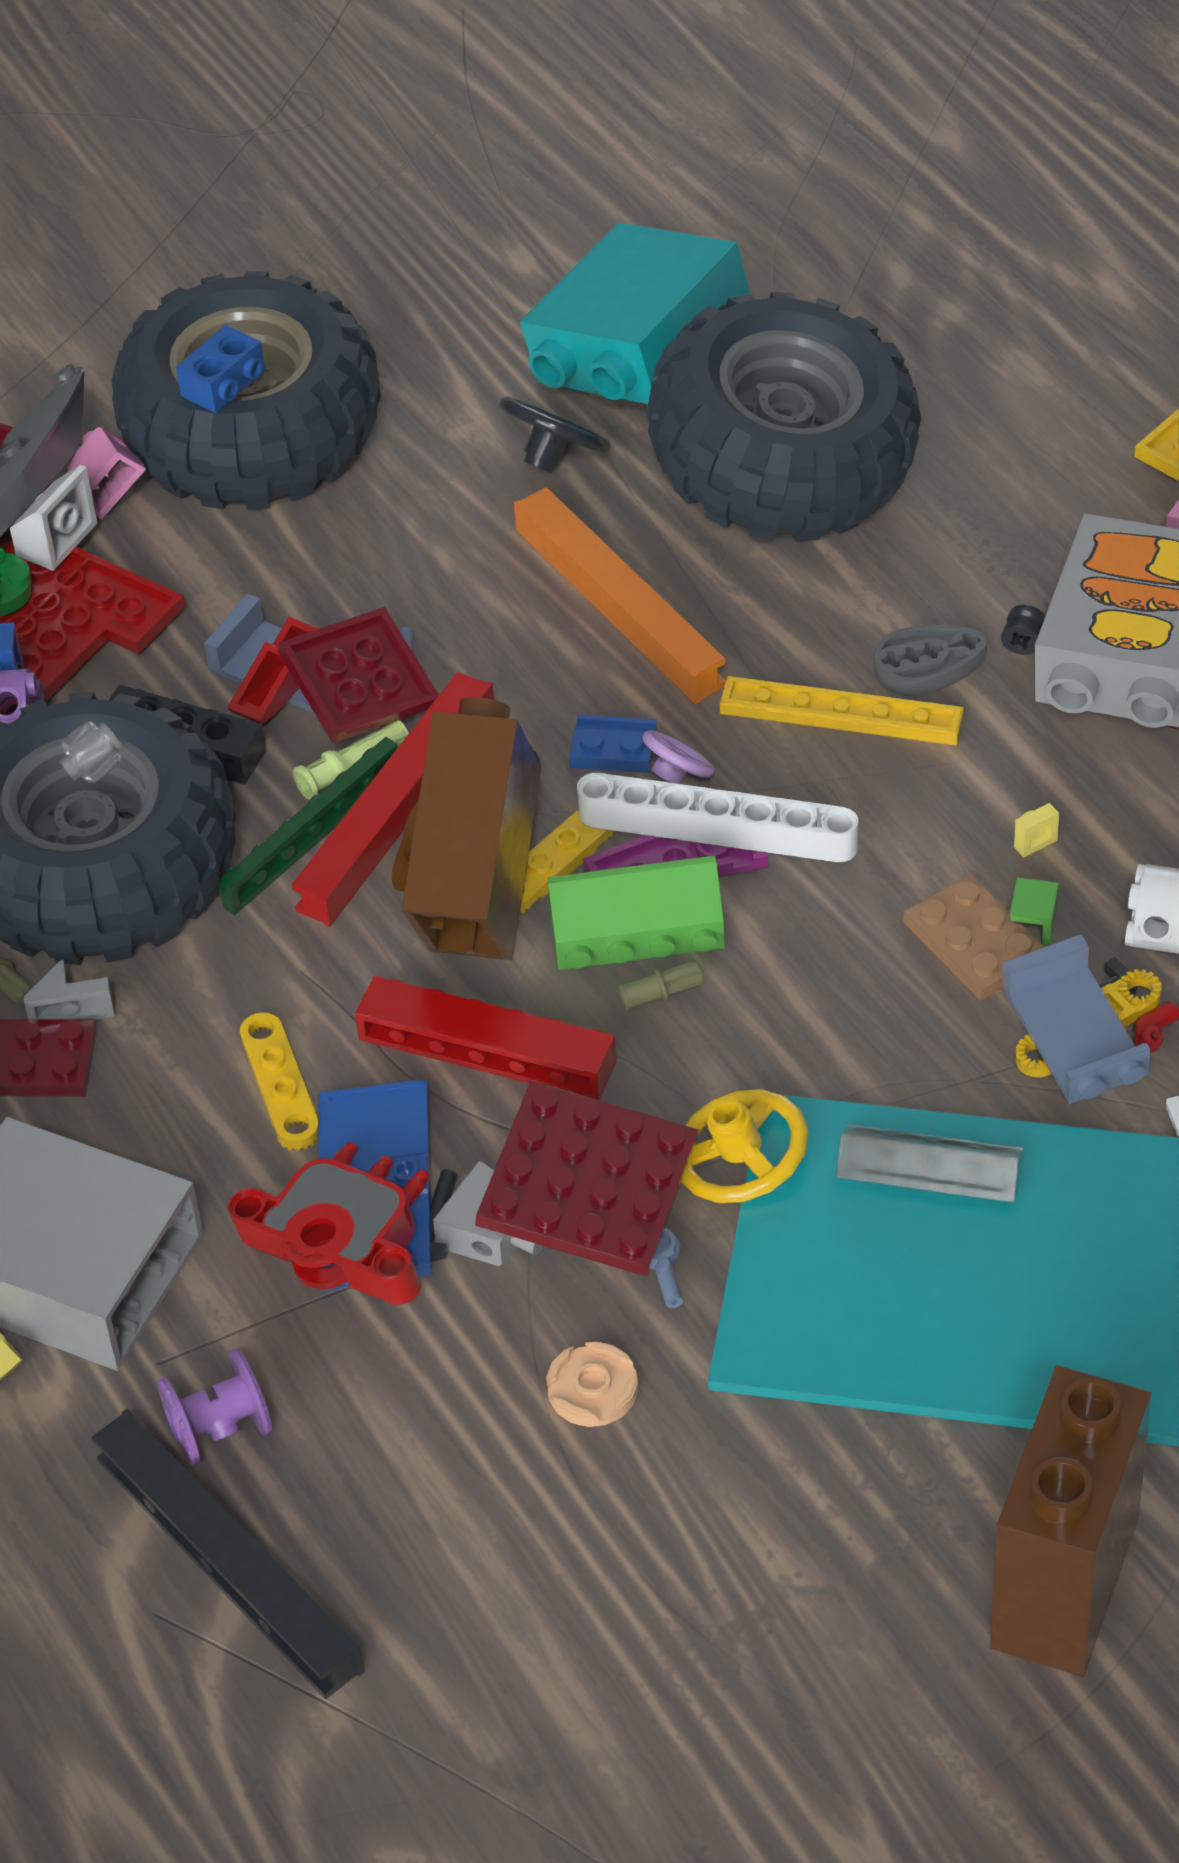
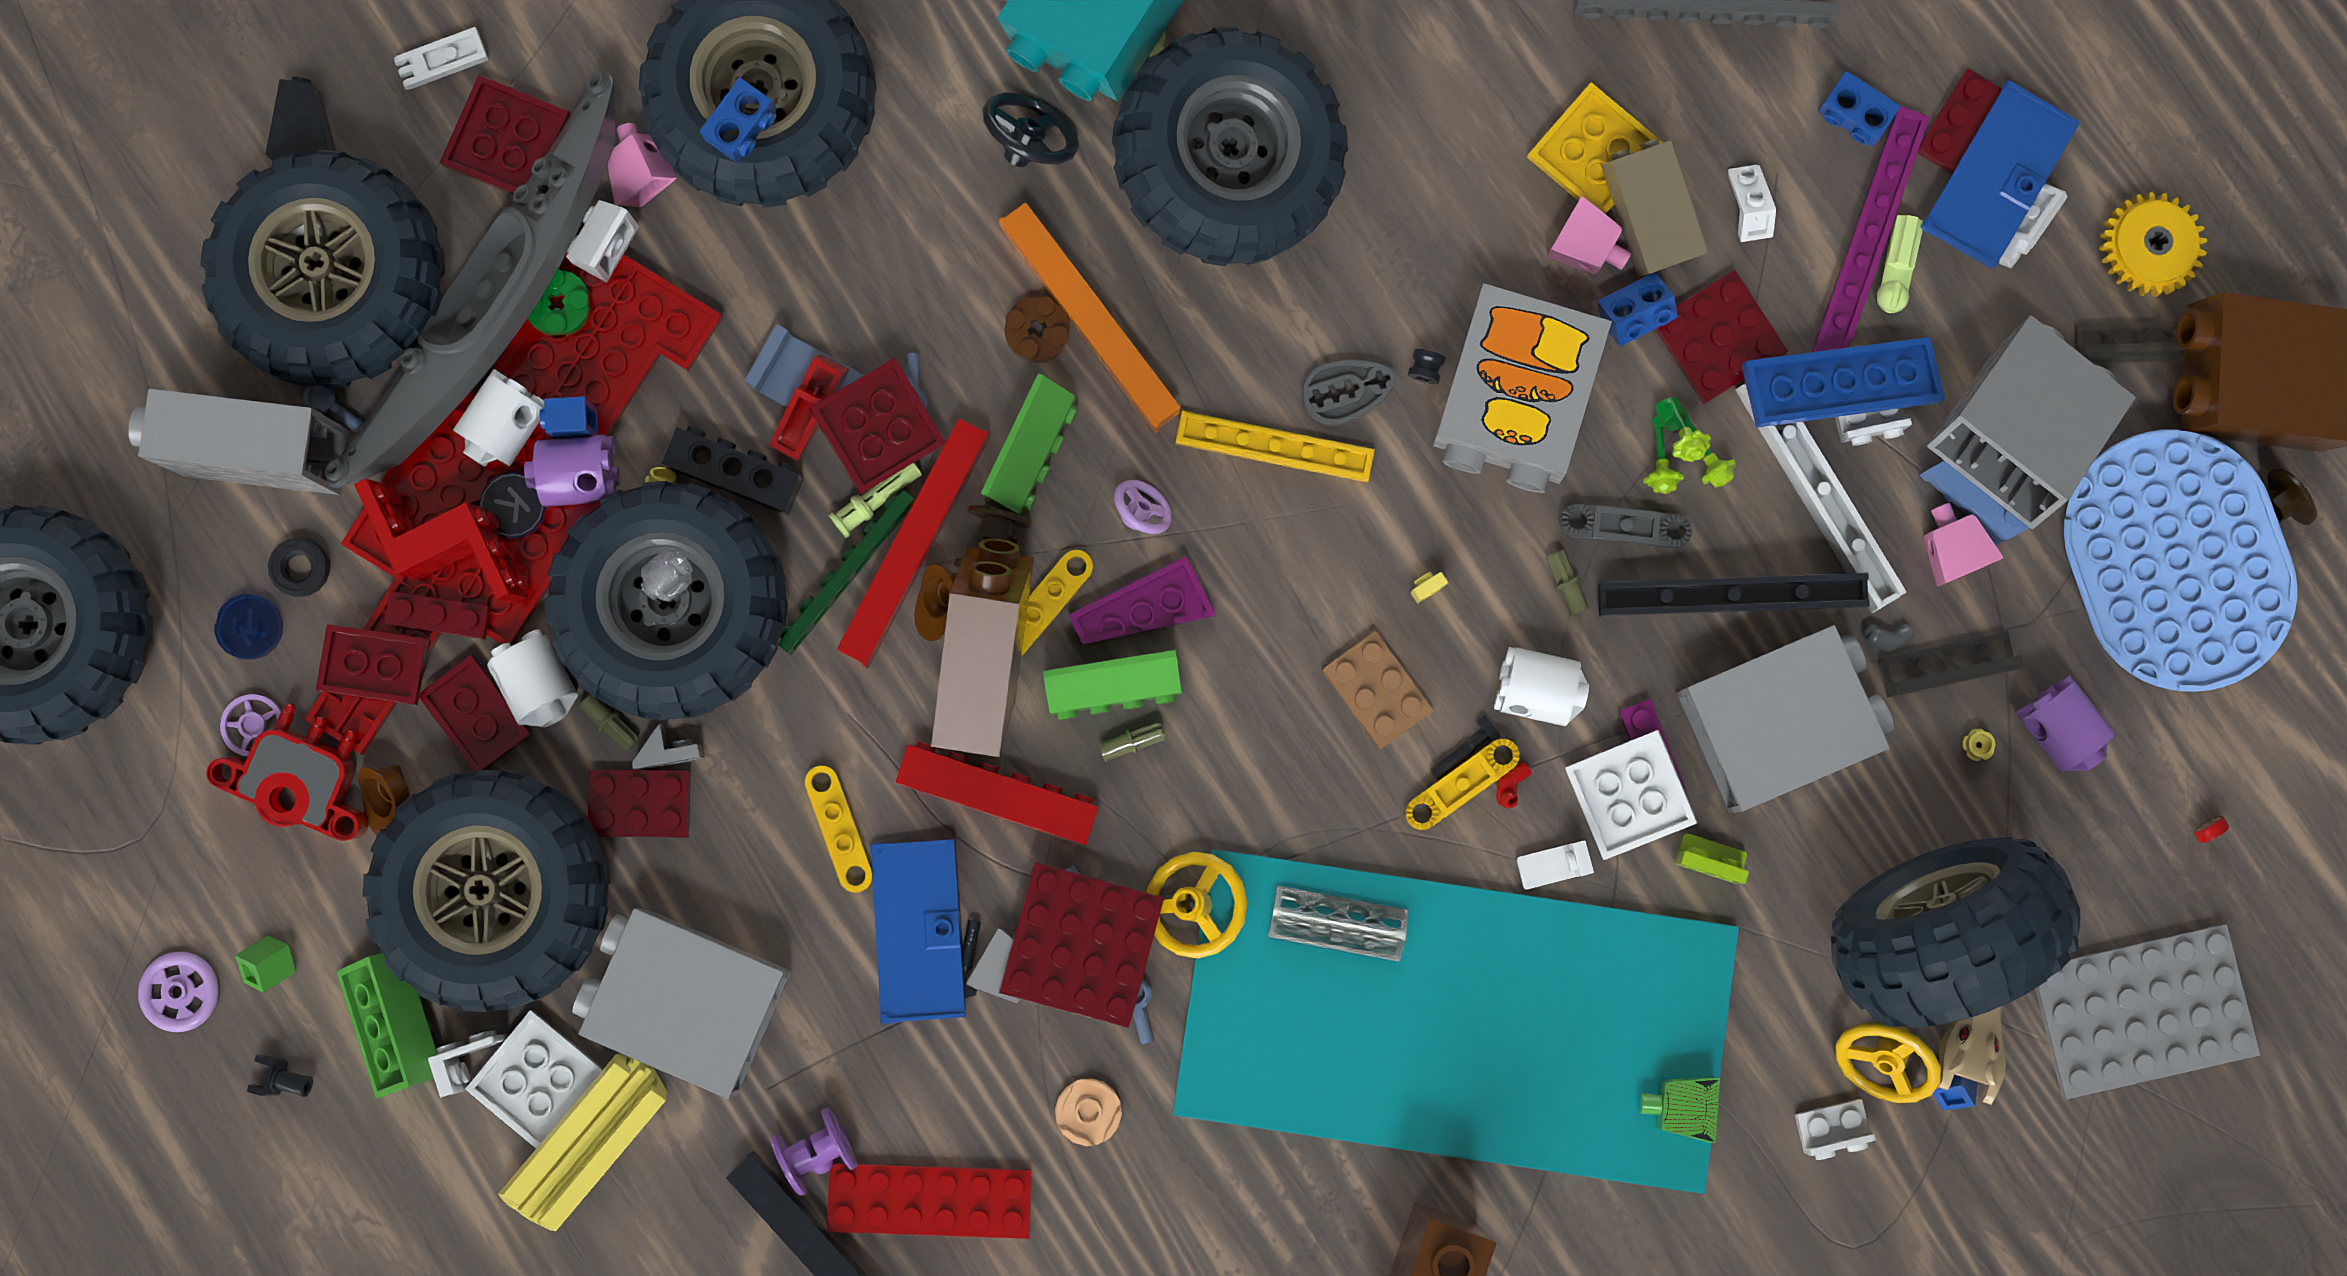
camera: 10 degrees left, 35 degrees up
red piece [228,1142,429,1305] -> none
blue plate [569,714,657,773] -> none
white beam [577,773,858,862] -> none
sand blue panel [1002,934,1150,1104] -> none
bright green panel [1010,877,1059,946] -> none
none -> red plate [826,1162,1032,1239]
none -> bright green slope [981,373,1079,516]
none -> reddish brown plate [1004,296,1070,363]

